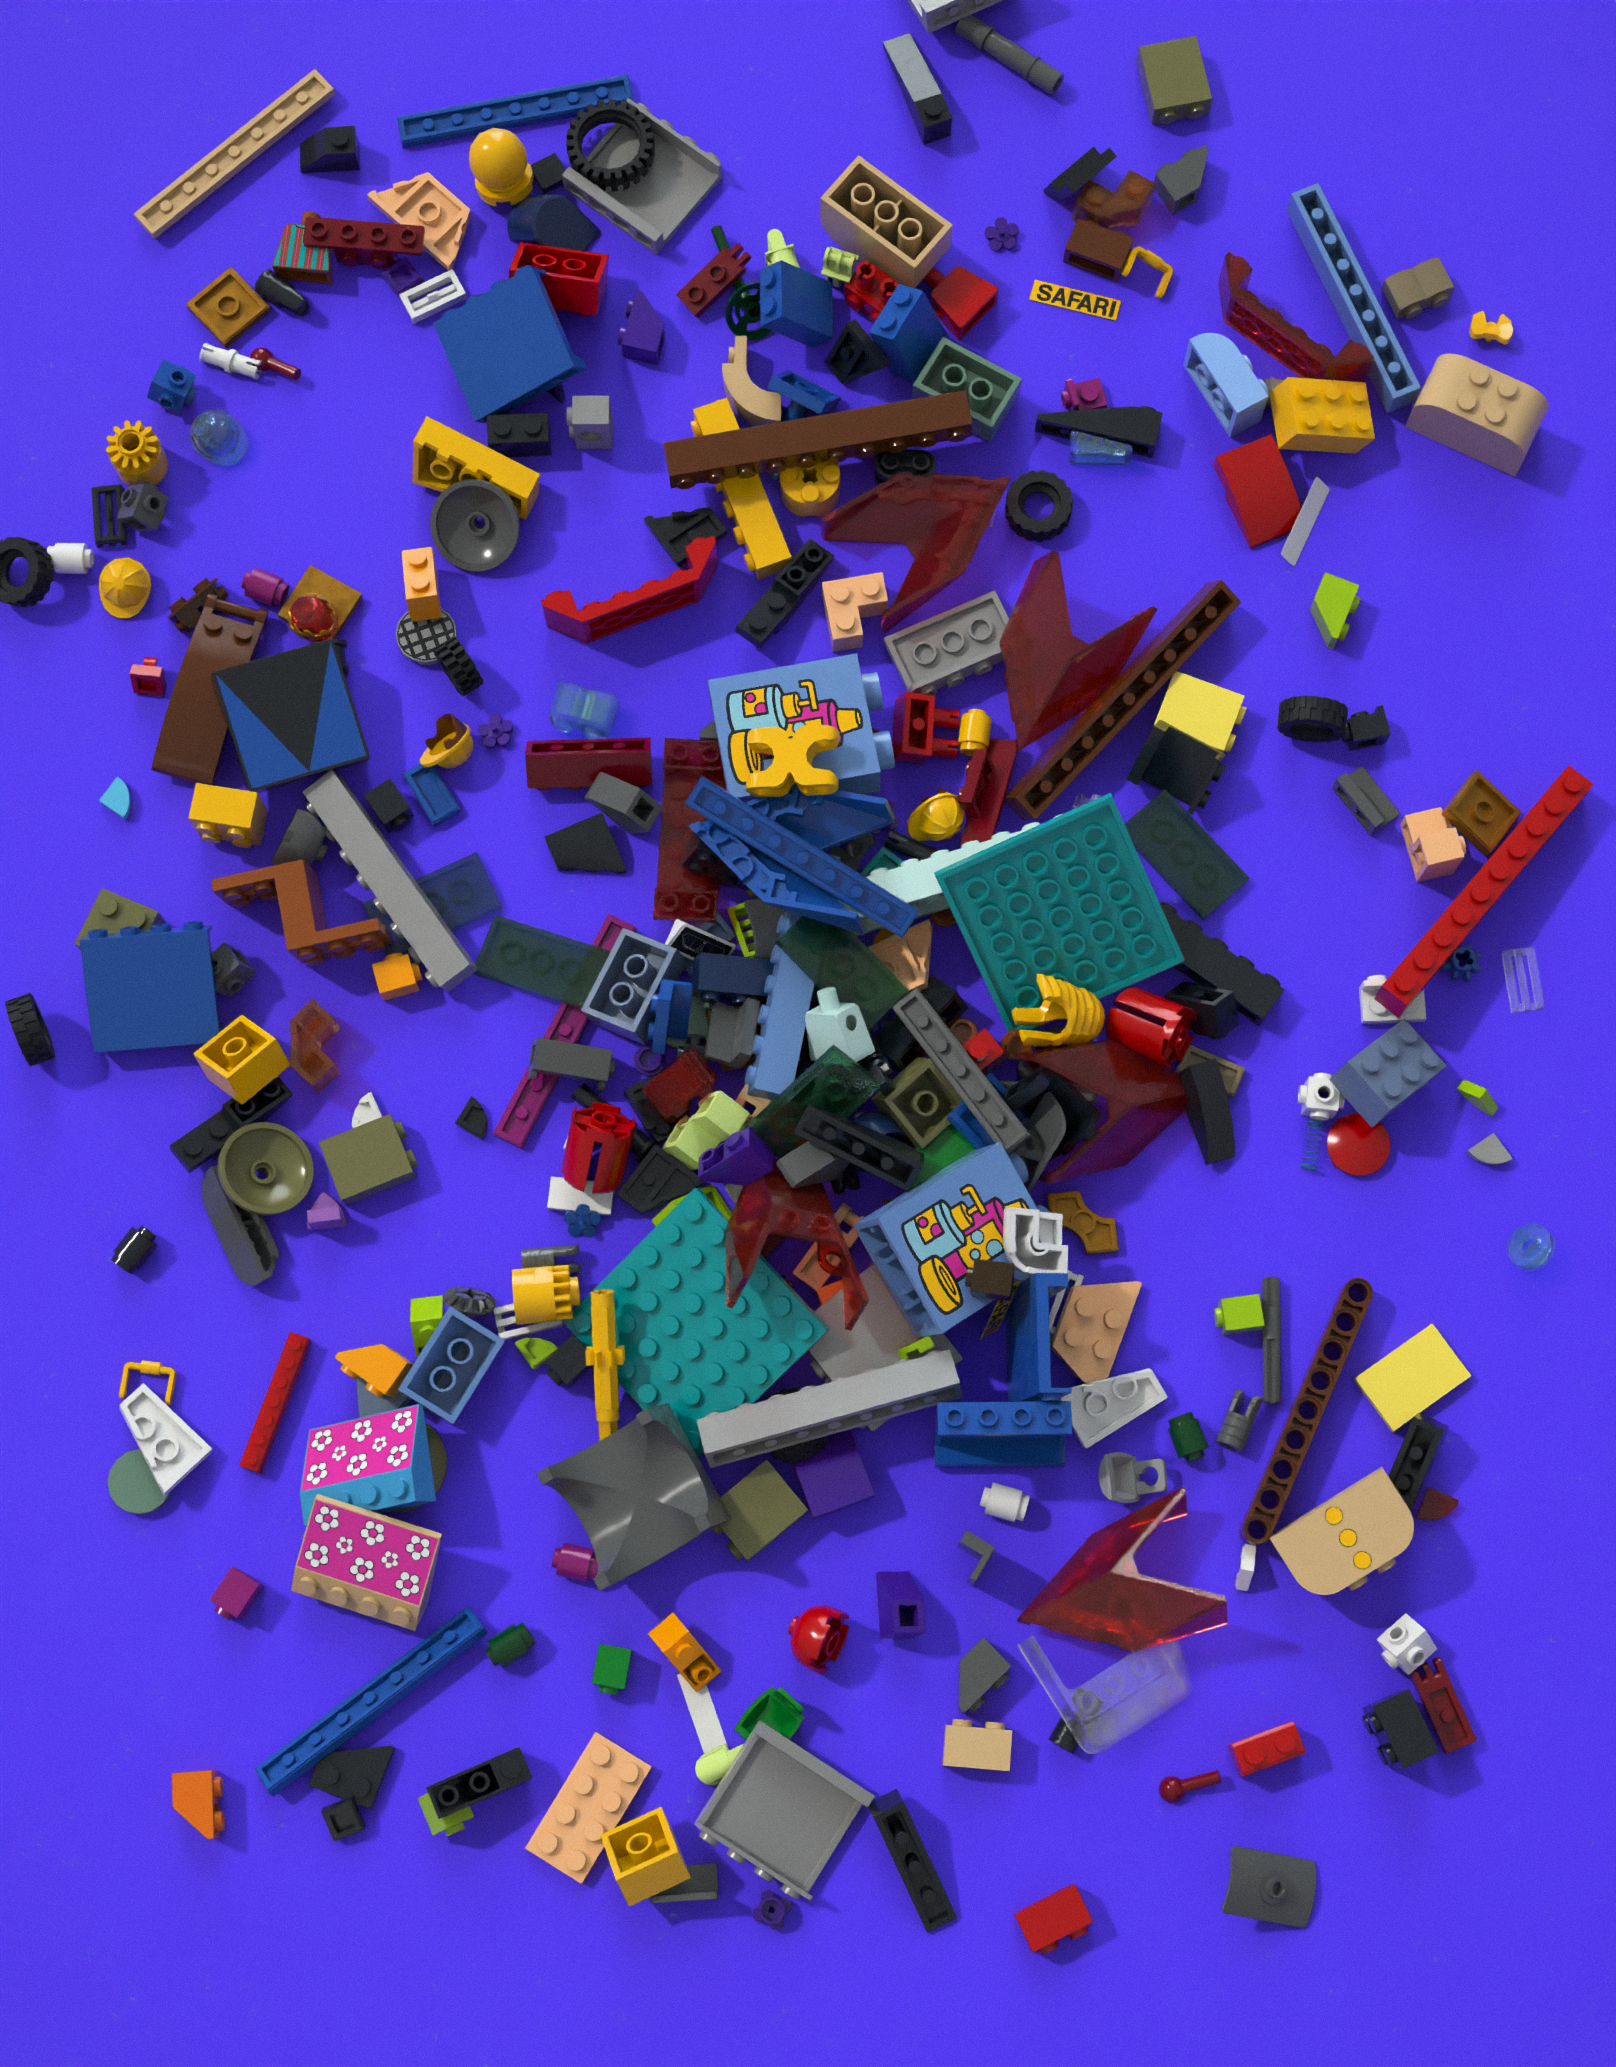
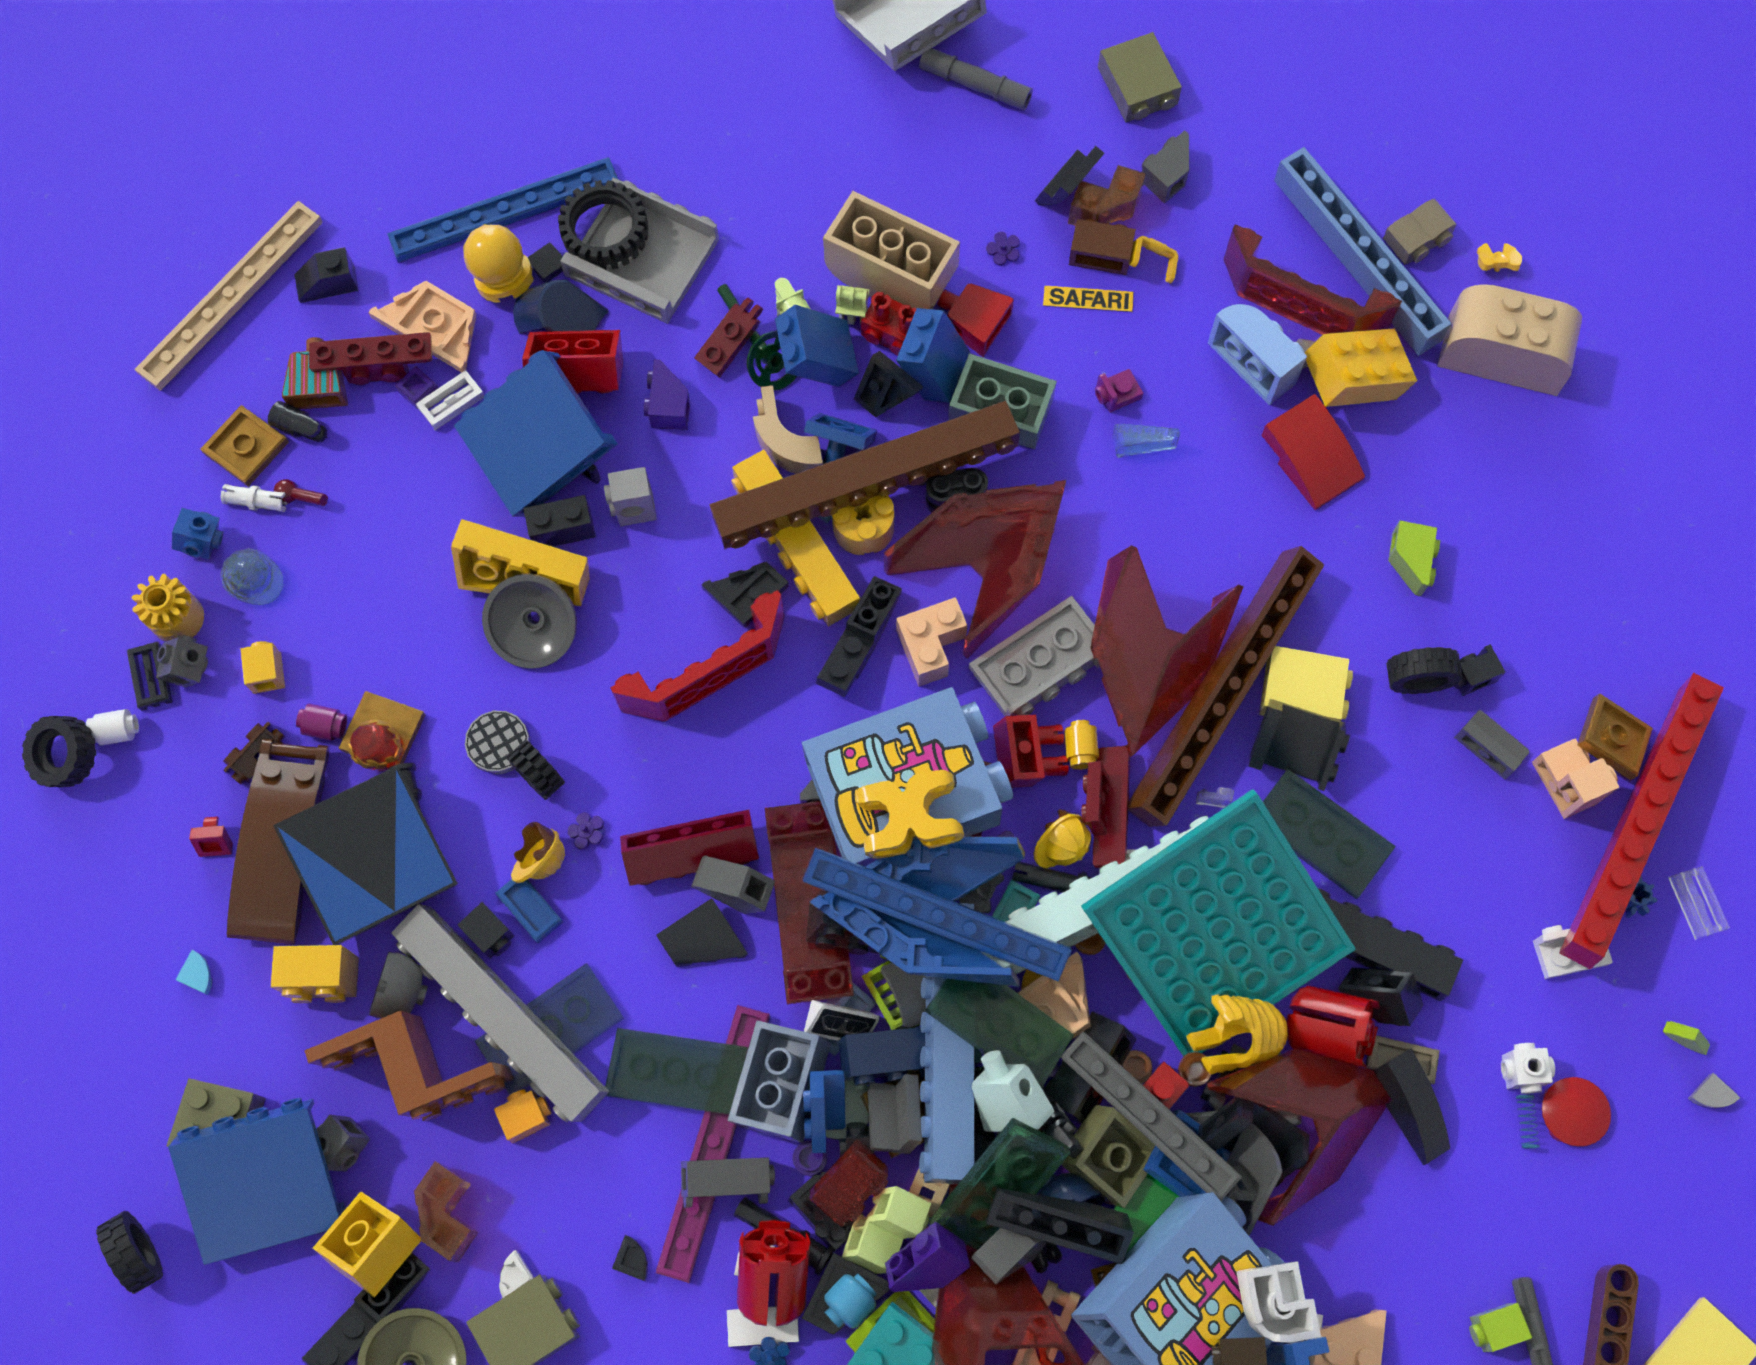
camera: 10 degrees left, 5 degrees down
yellow piece [99,557,152,619] -> none
light orange brick [402,547,442,622] -> none
clear light blue brick [549,682,620,739] -> none
slope [882,33,952,145] -> none
black tyre [1005,470,1073,542] -> none
black slope [1035,406,1163,458] -> none
pearl gold tile [1047,1191,1119,1255] -> none
white sticker [1281,477,1330,566] -> none
sand blue brick [1329,1018,1447,1128] -> none
none -> yellow brick [240,641,285,694]
none -> dark azure head [824,1273,877,1329]

